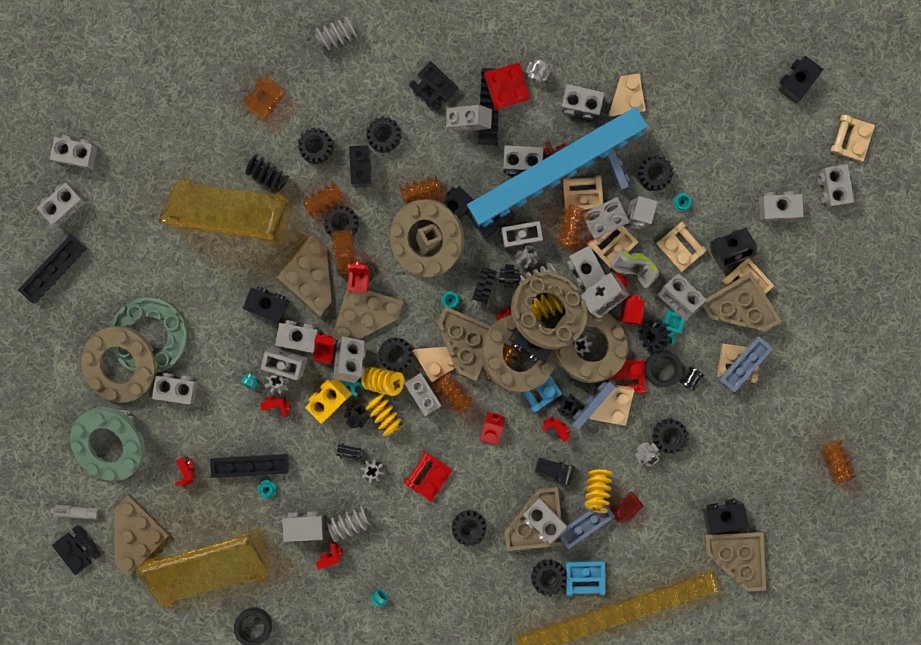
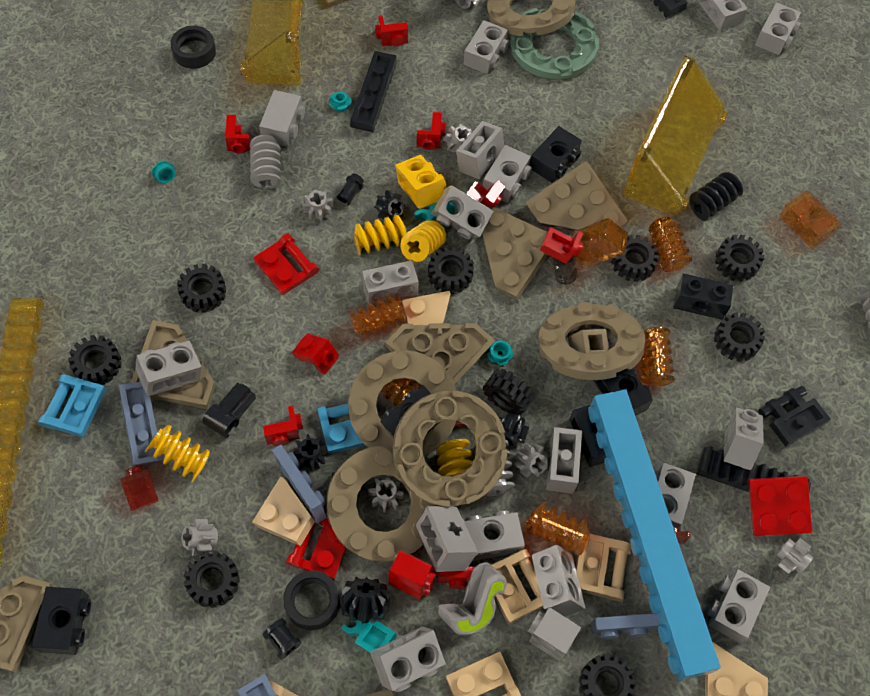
camera: 105 degrees right, 25 degrees down
teal plate [240,373,259,390] -> none

